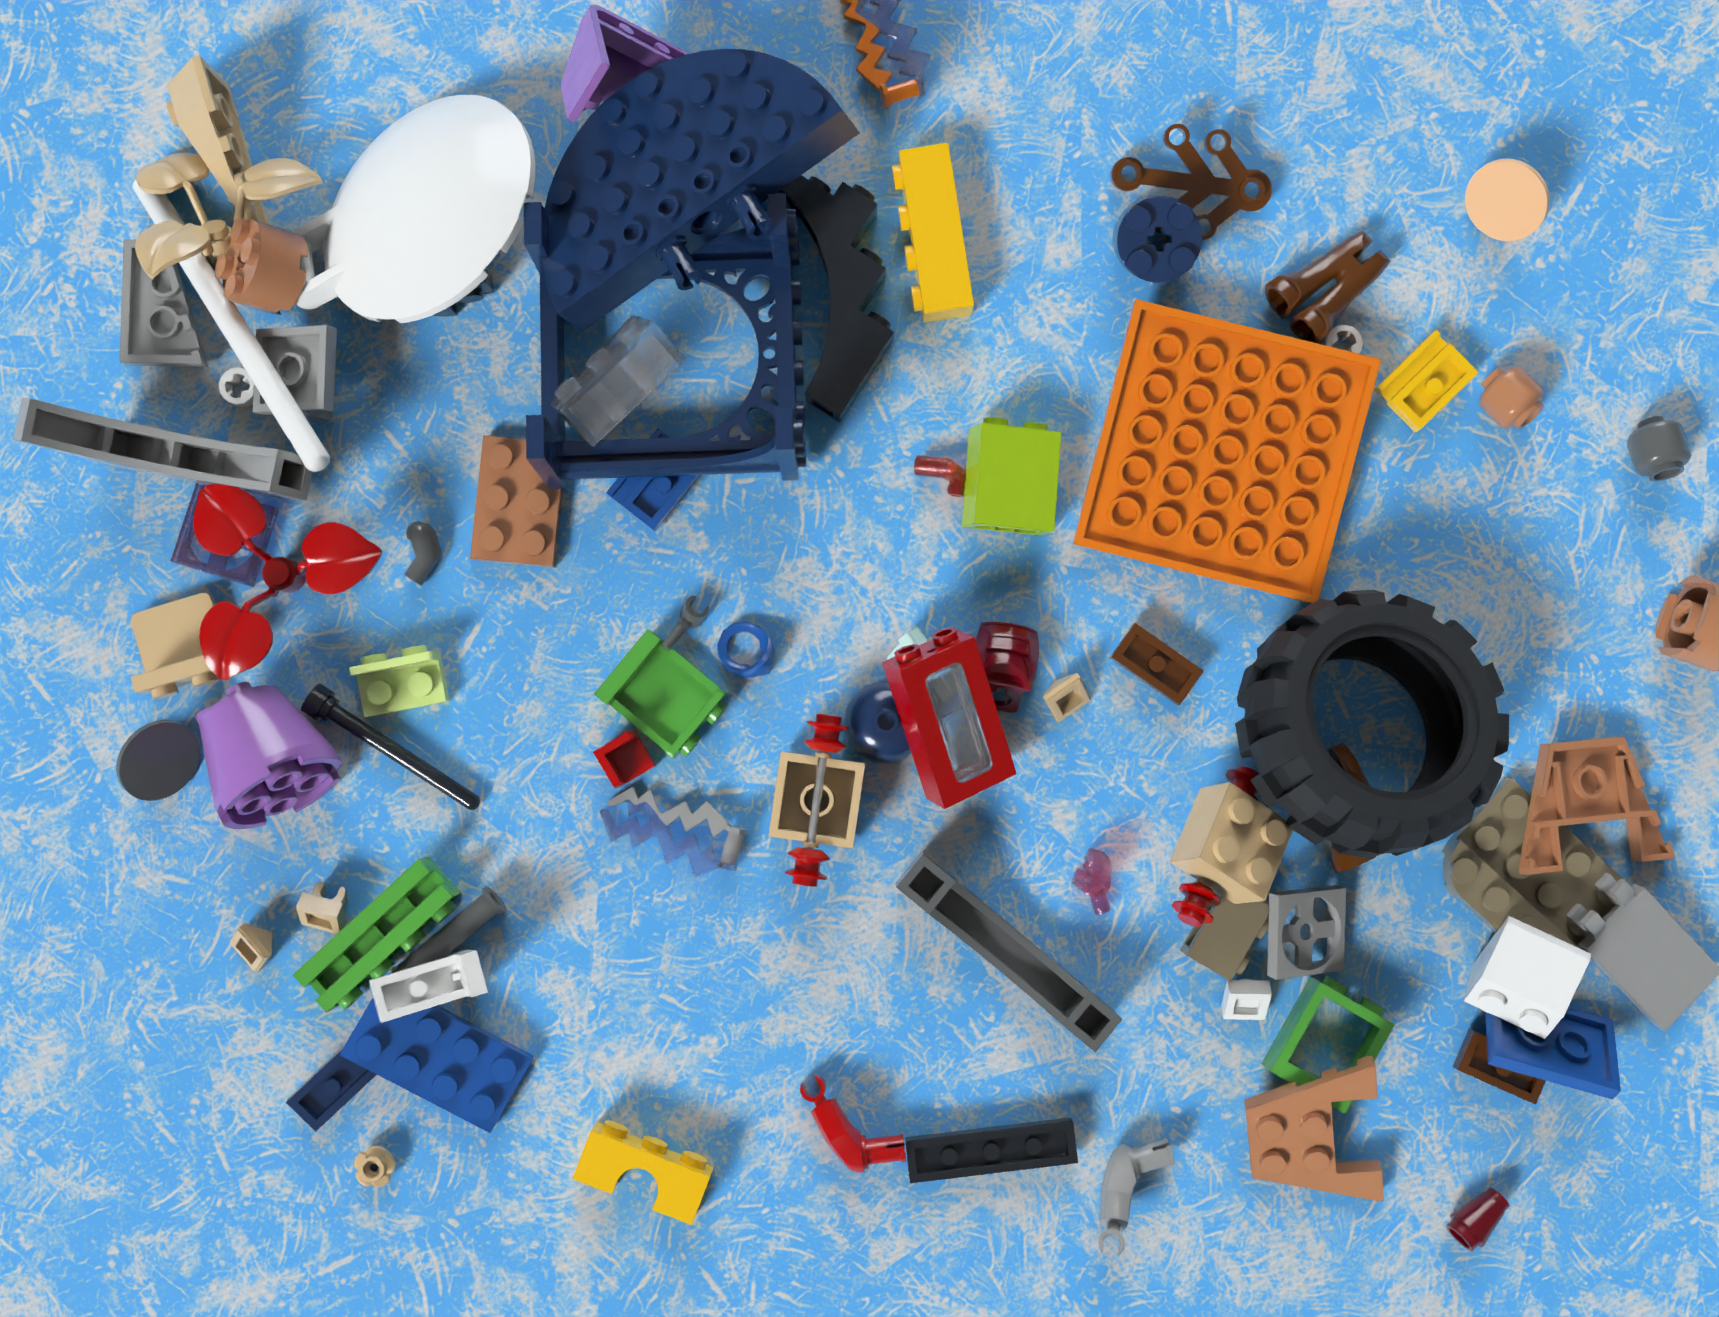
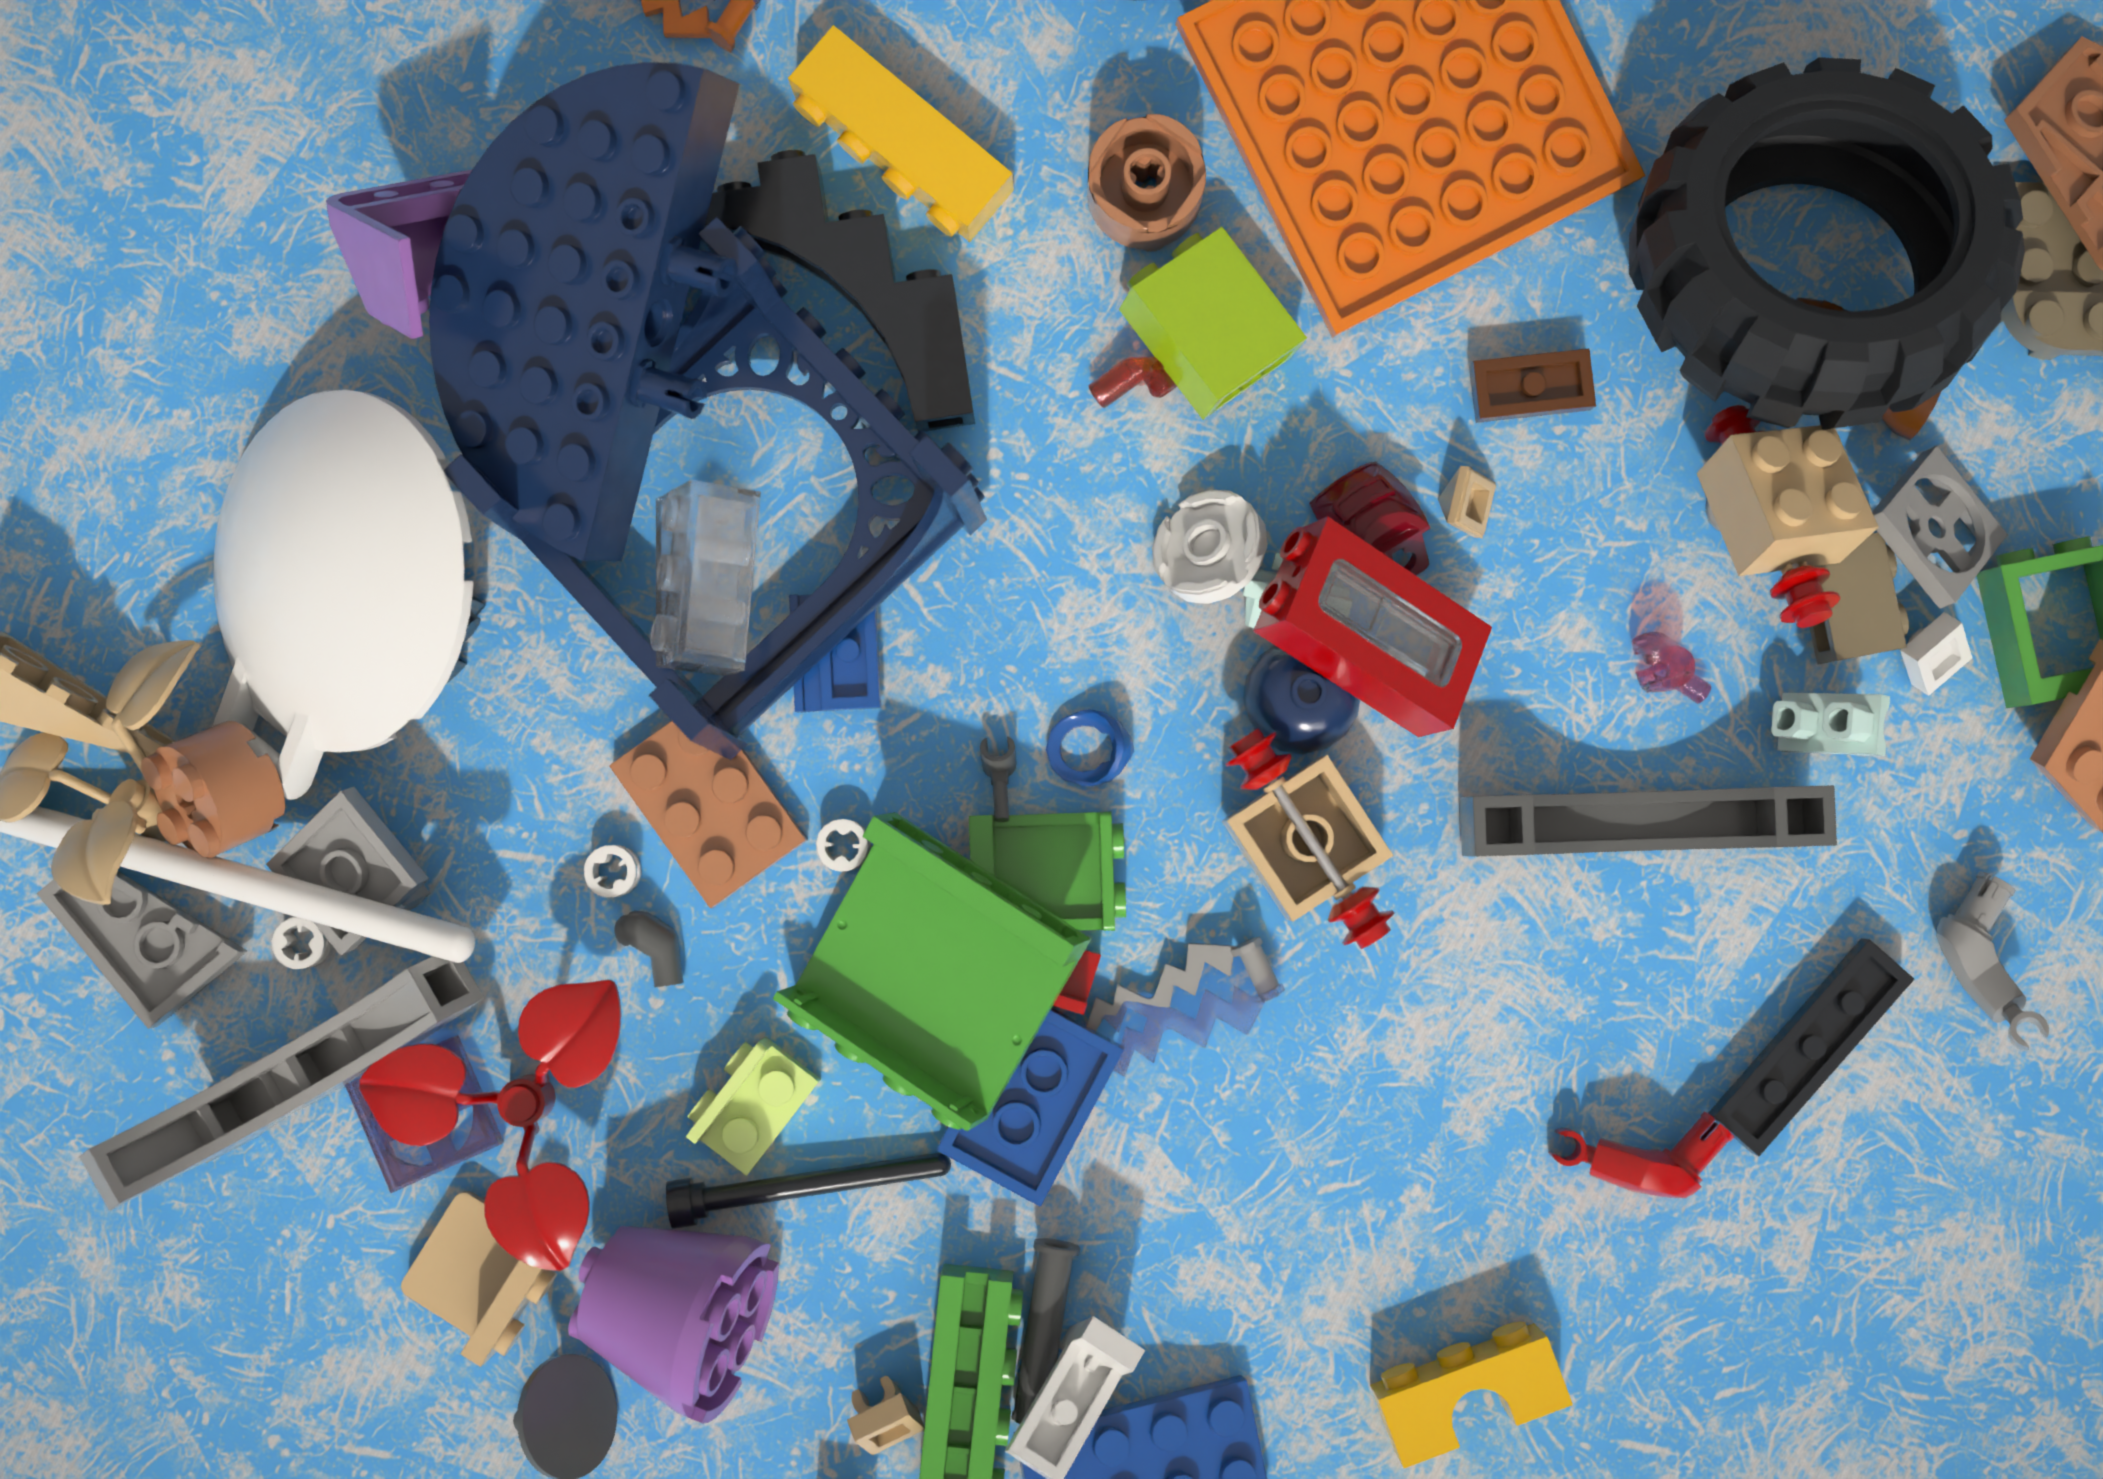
camera: 40 degrees left, 0 degrees up
none -> white bush [584,845,641,897]
none -> bright green panel [773,812,1091,1131]
none -> white bush [816,819,871,872]
none -> blue plate [936,1008,1125,1207]
none -> nougat brick [1087,114,1206,252]
none -> white tile [1152,489,1268,604]
none -> light aqua hips [1771,693,1890,756]

